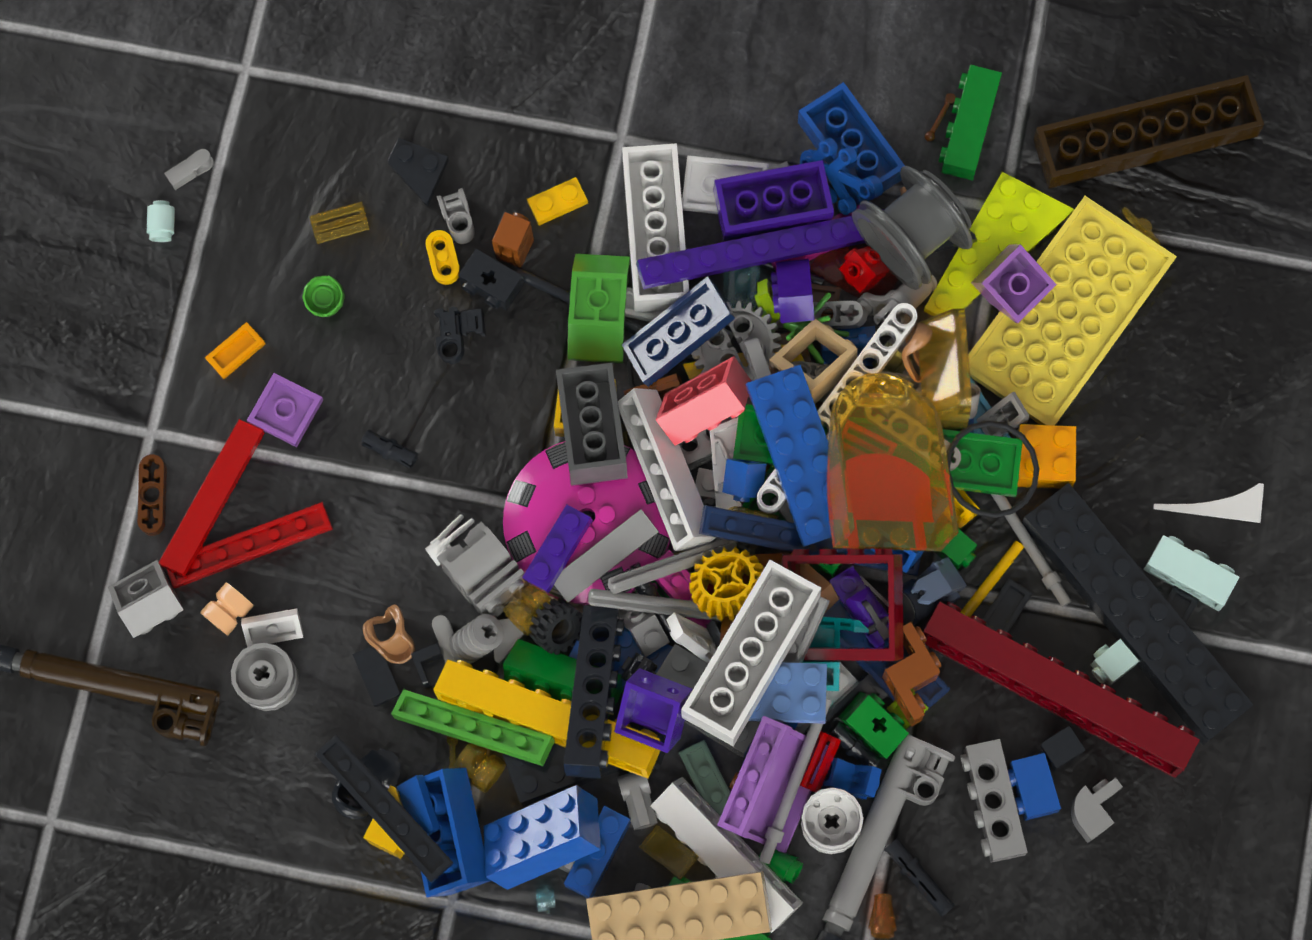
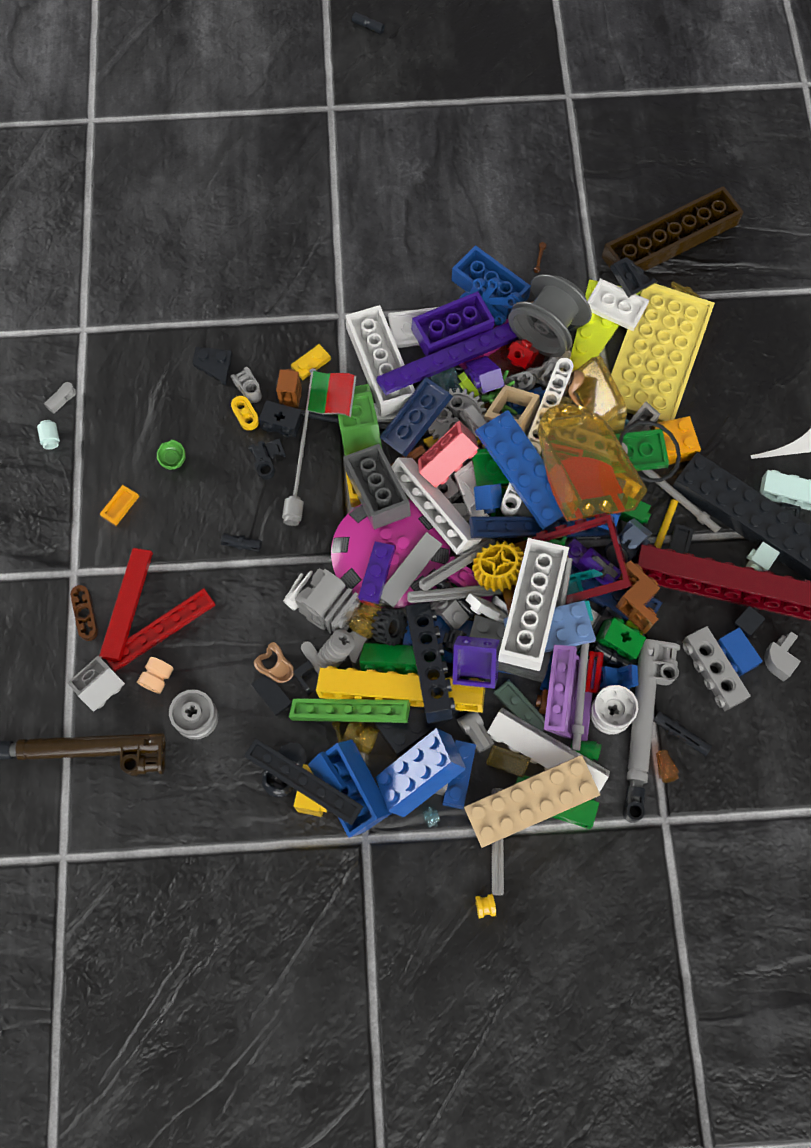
camera: 20 degrees left, 5 degrees down
white plate [241,608,303,647] -> none
medium lavender plate [247,373,323,447] -> none
clear yellow tile [309,201,370,244] -> none
green brick [938,65,1002,181] -> none
medium lavender slope [971,244,1057,323] -> none
none -> flag [282,368,356,526]
none -> white tile [588,278,649,331]
none -> black wing [610,257,657,298]

